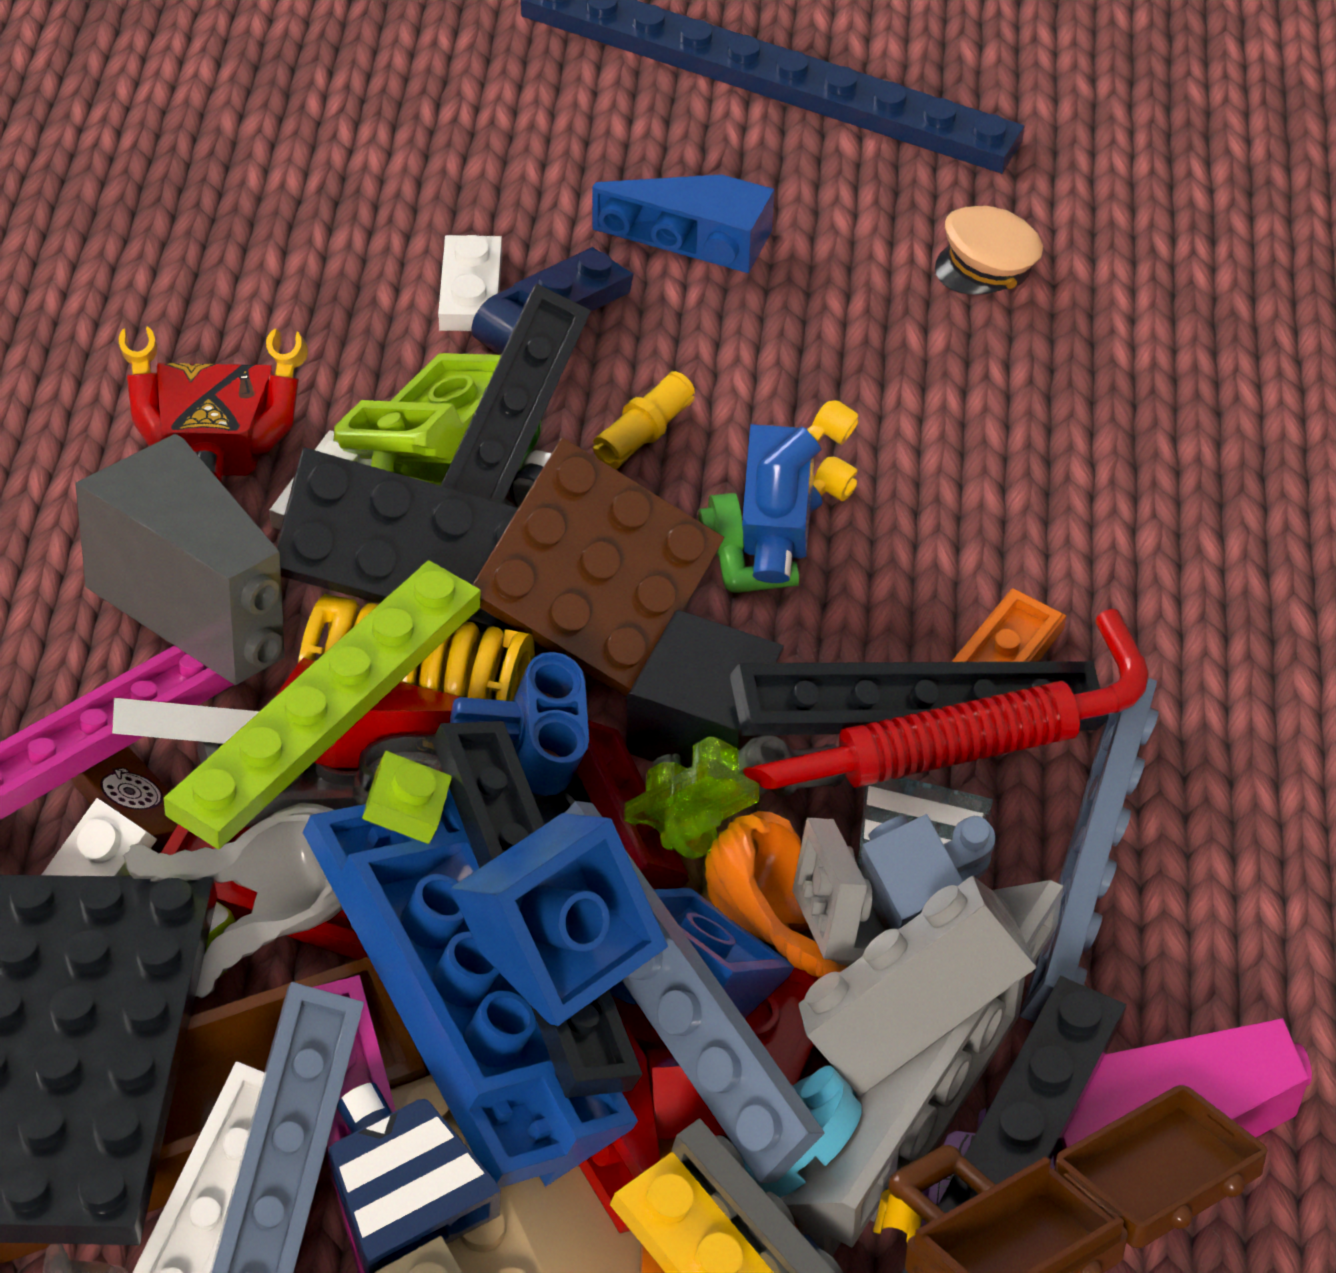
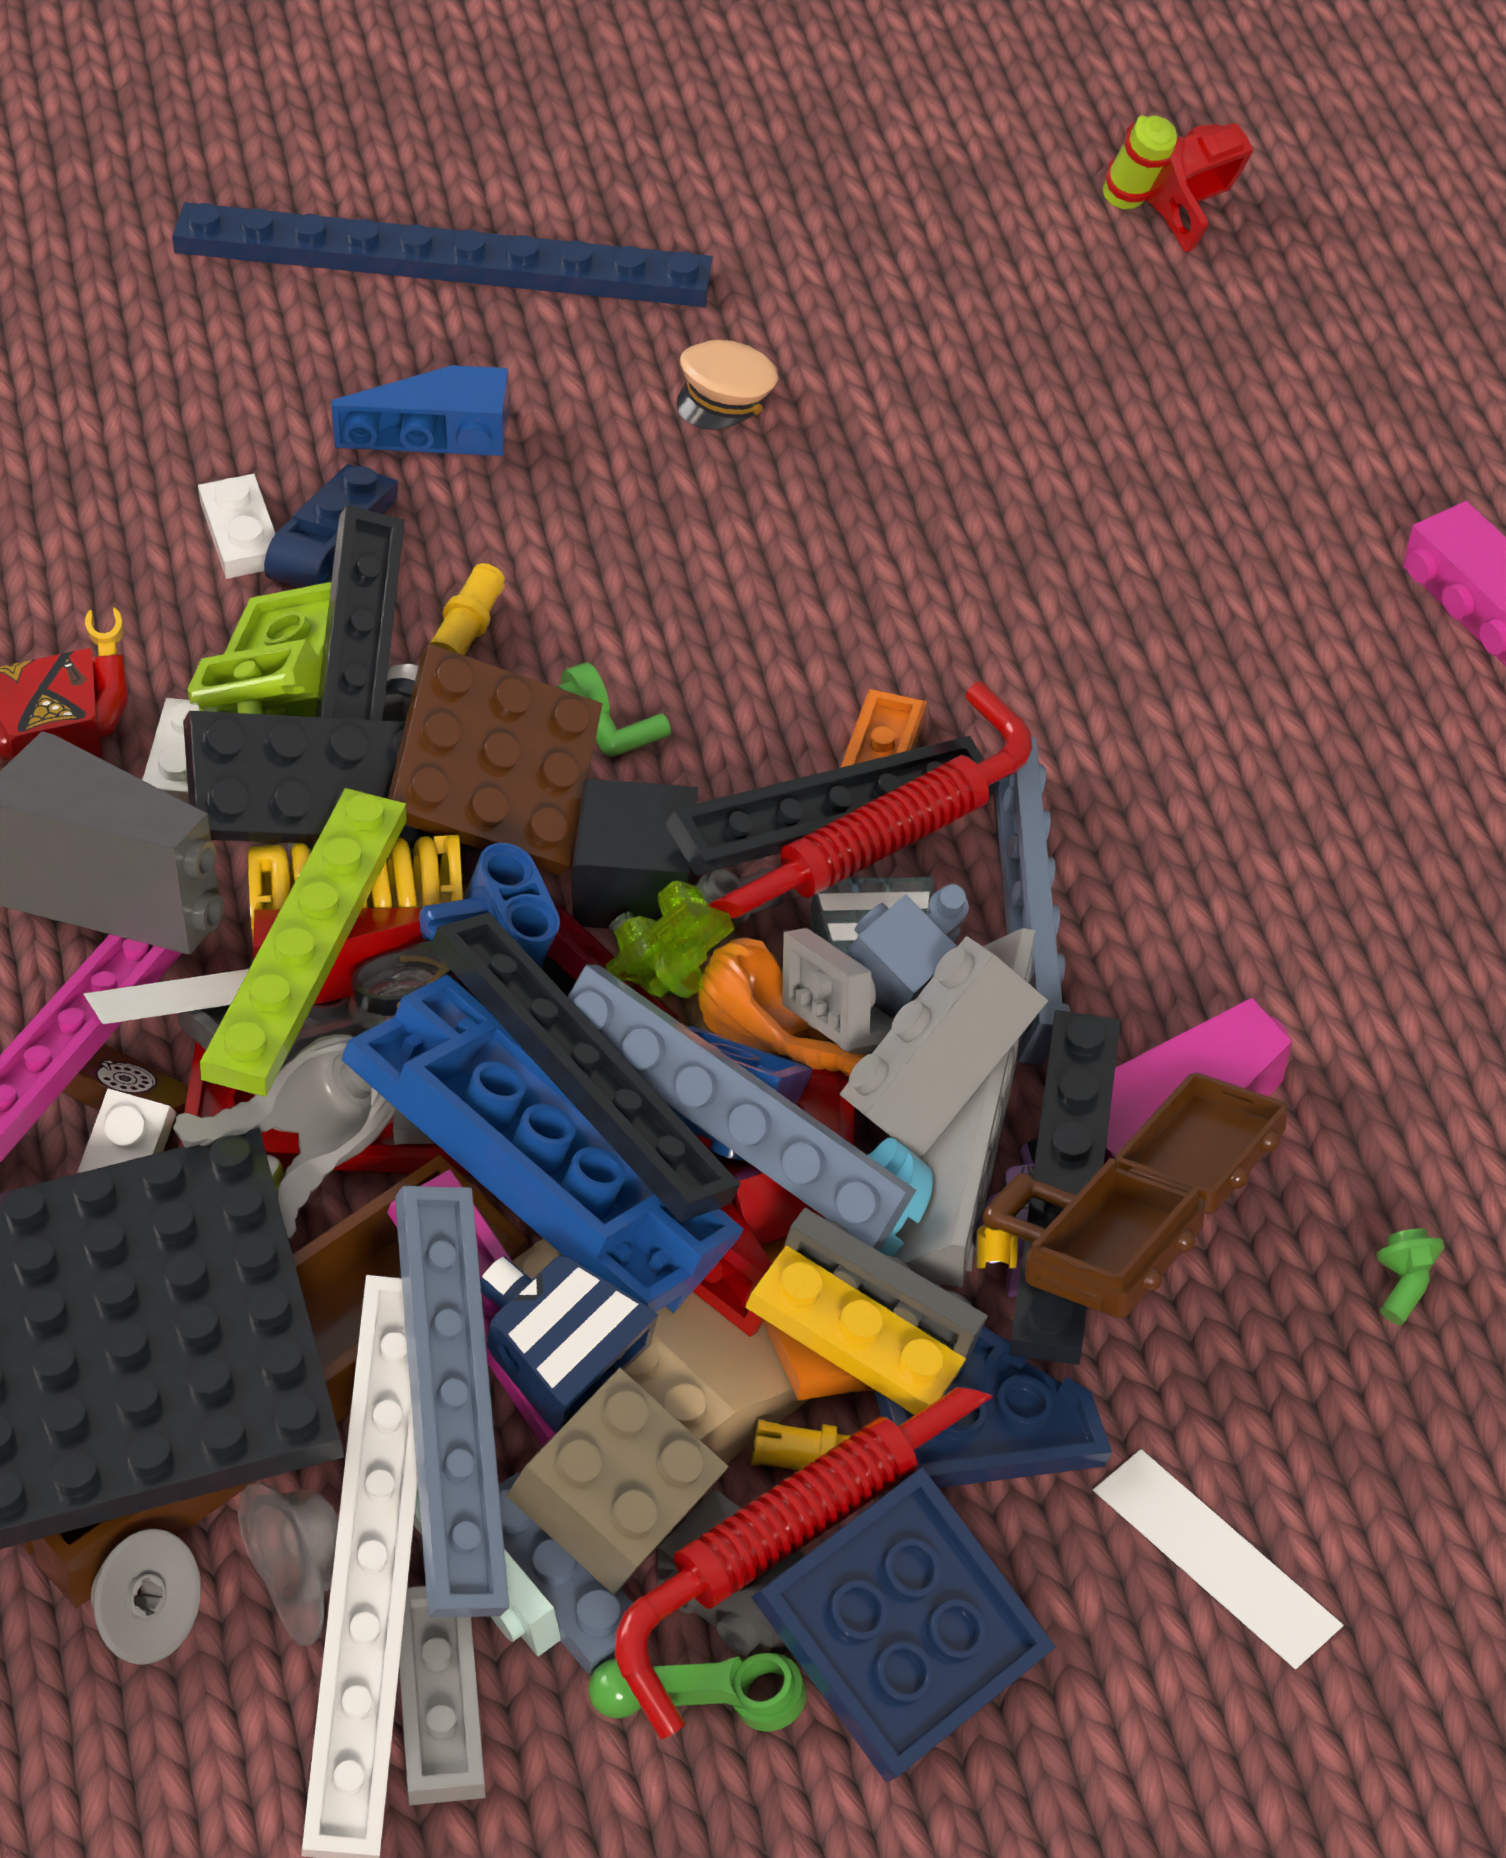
camera: 20 degrees left, 0 degrees up
lime plate [362,751,452,844] -> none
blue slope [450,813,668,1026] -> none
blue torso [742,400,858,583] -> none

